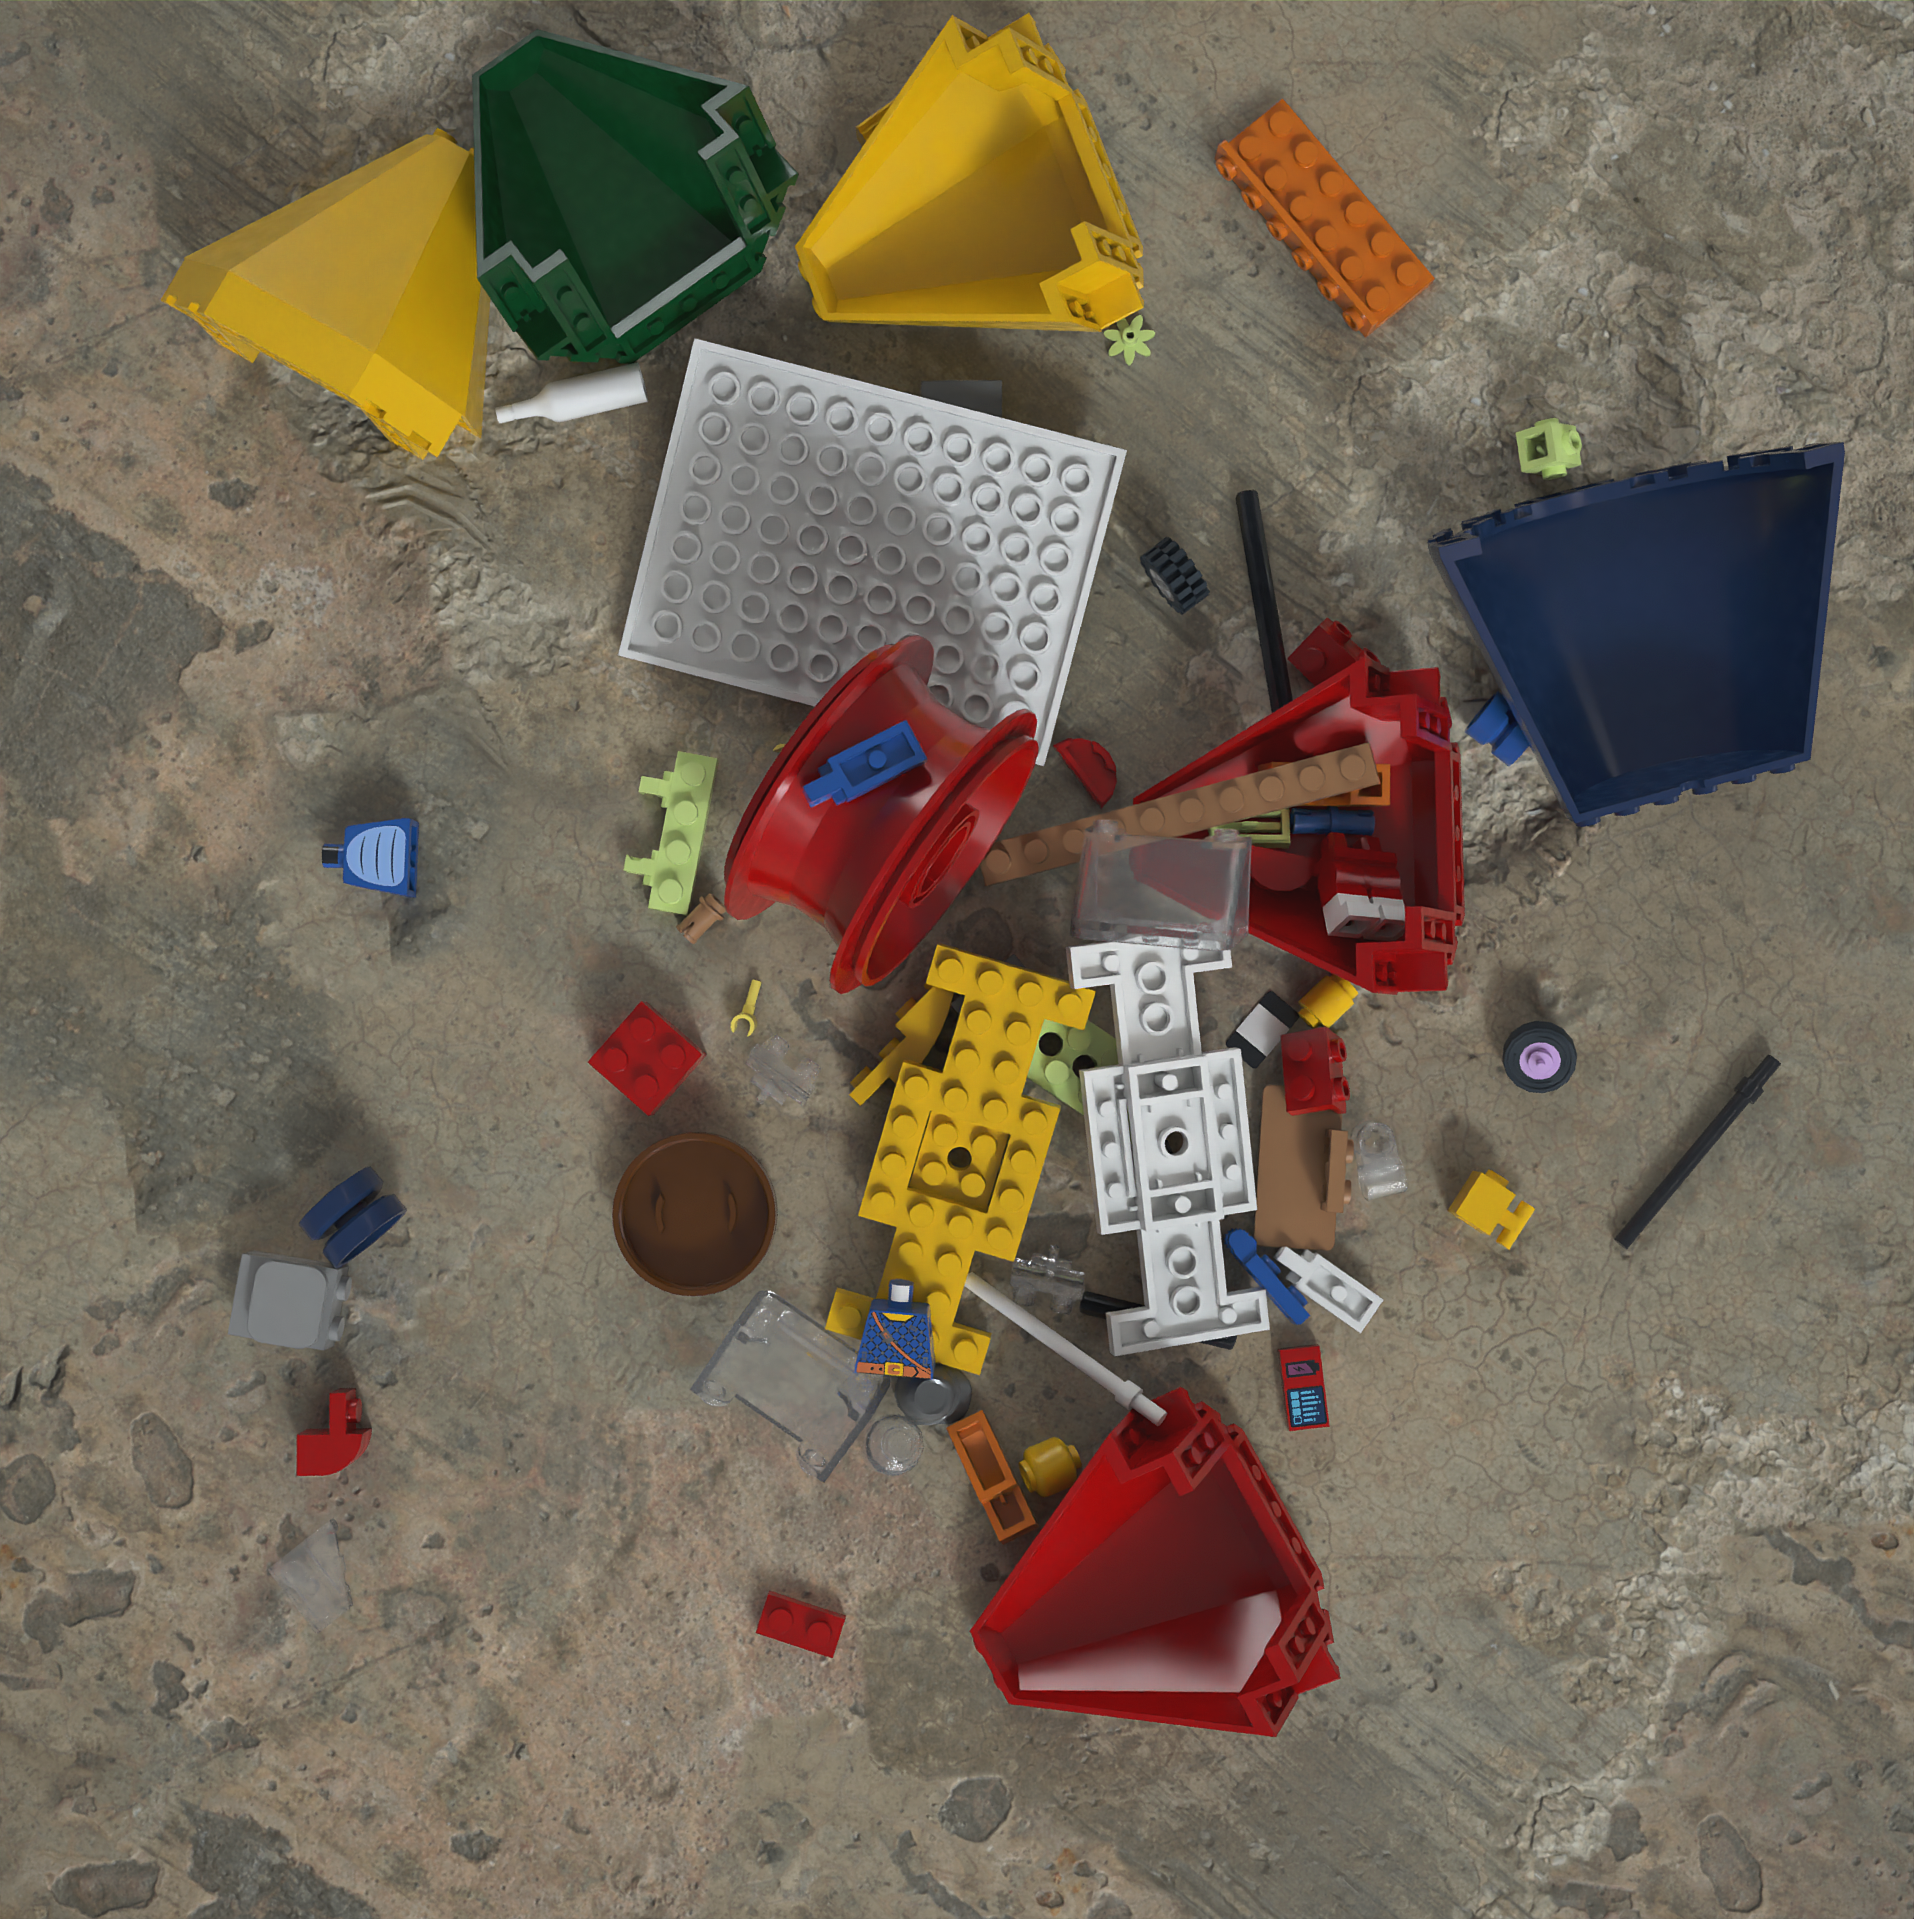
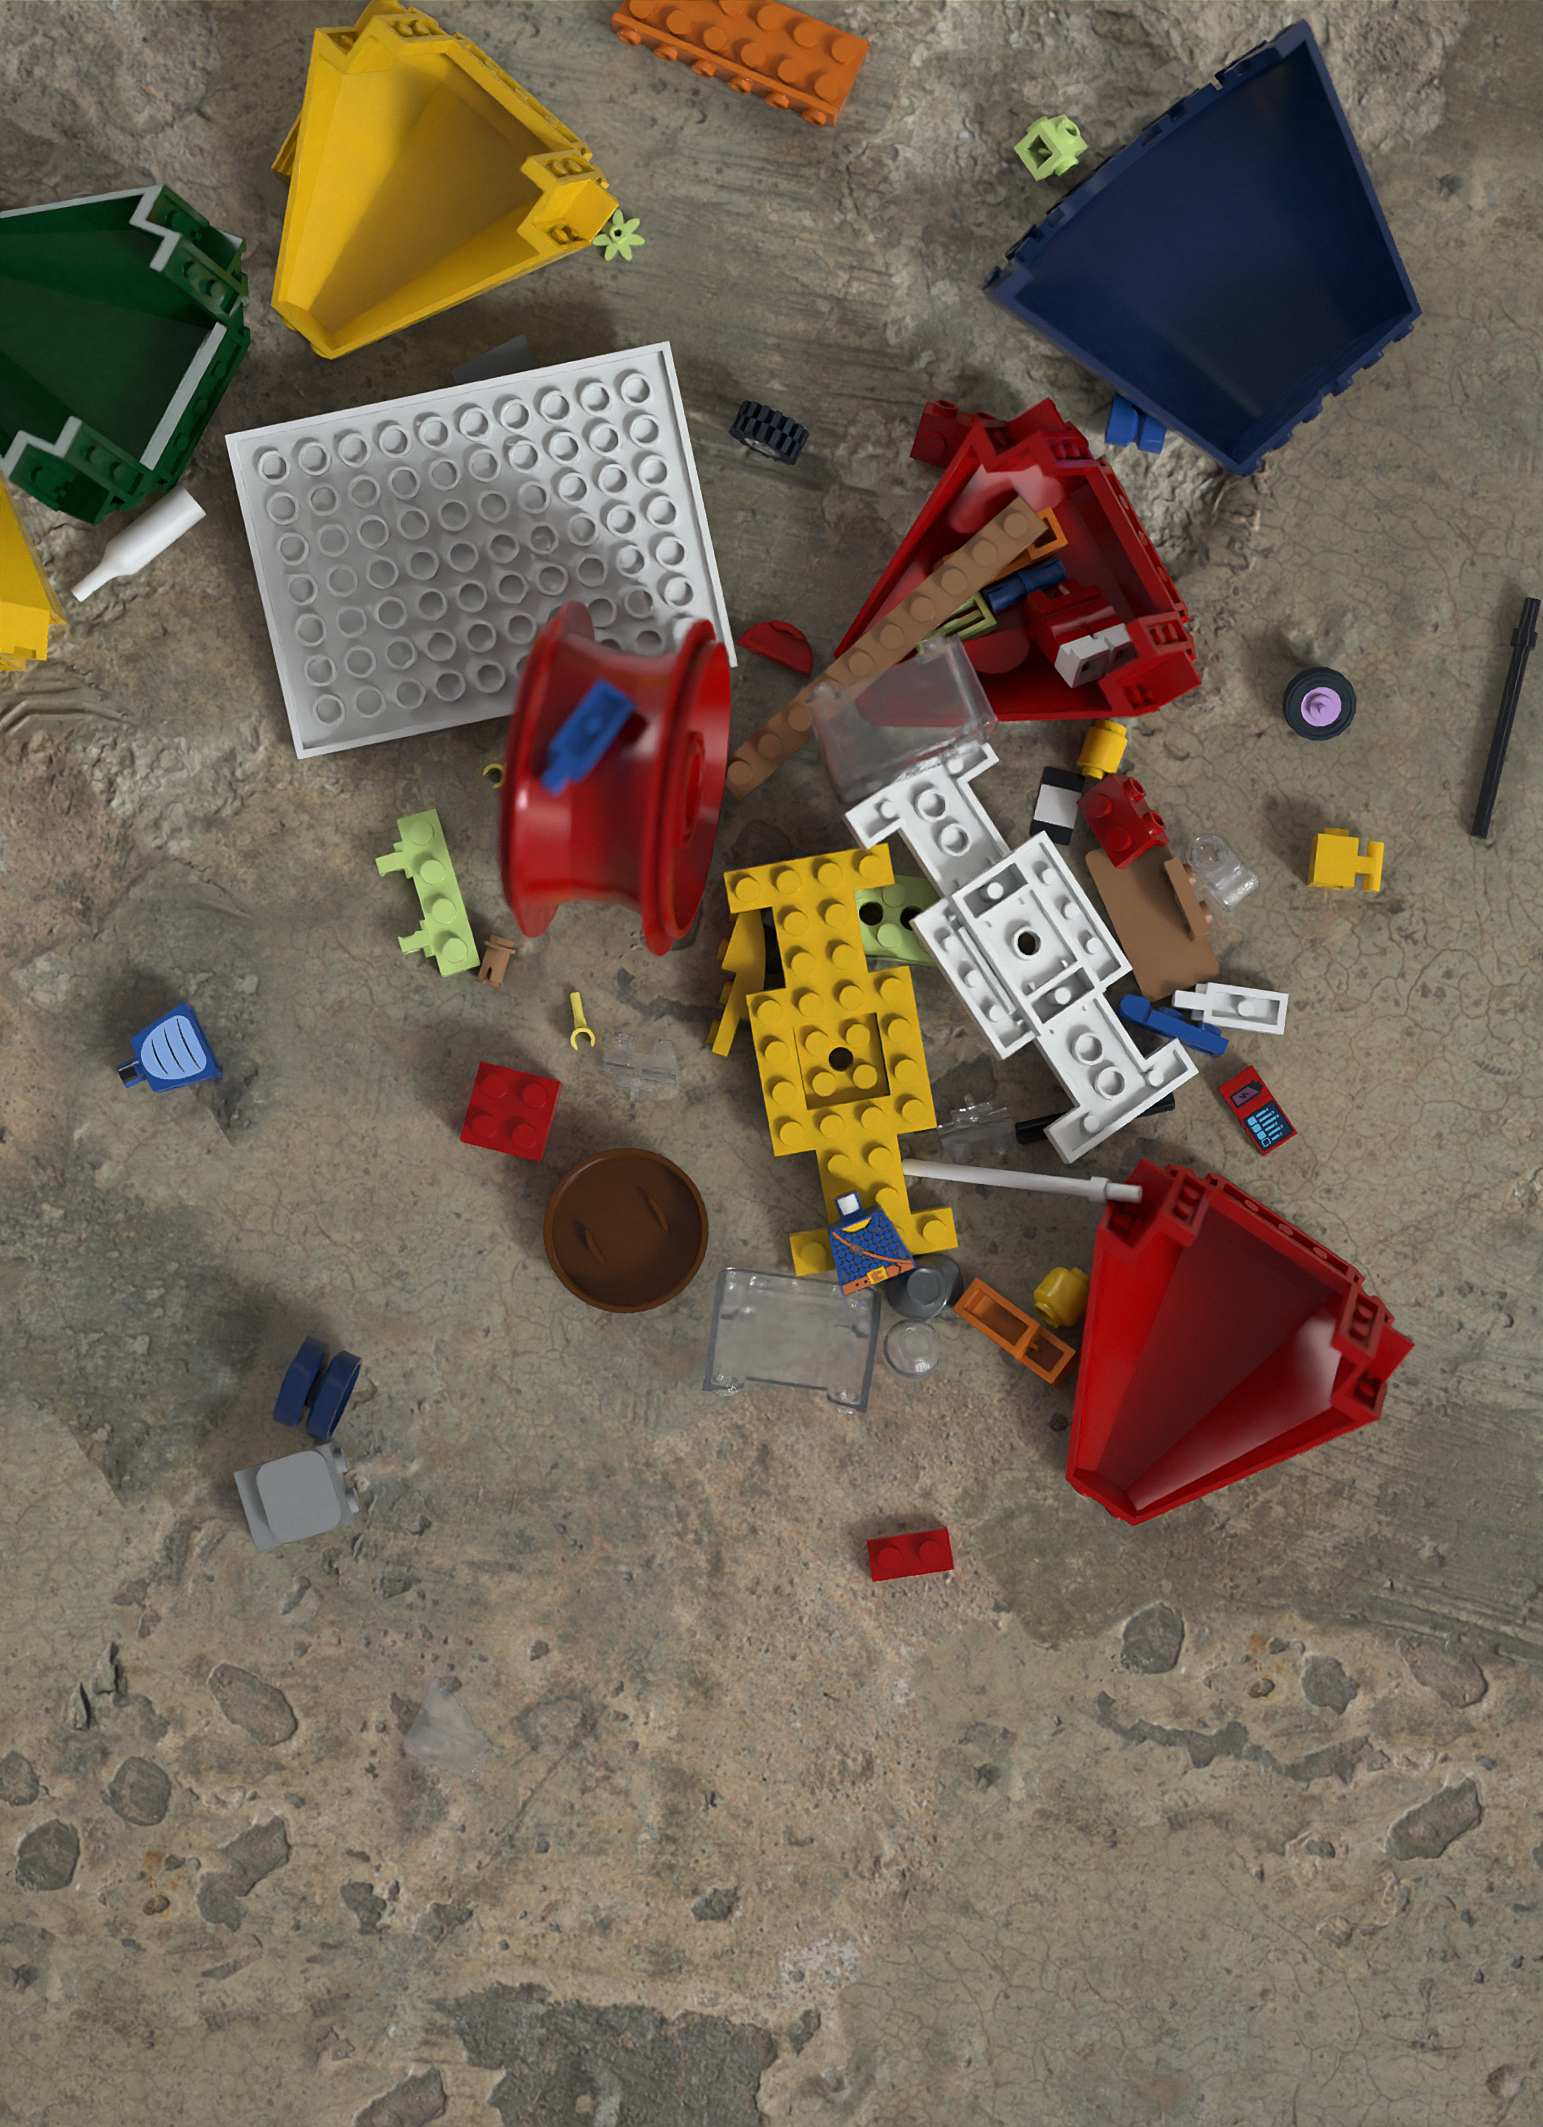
camera: 25 degrees left, 0 degrees up
red brick [296,1388,372,1476] -> none
black axle [1235,490,1293,713] -> none

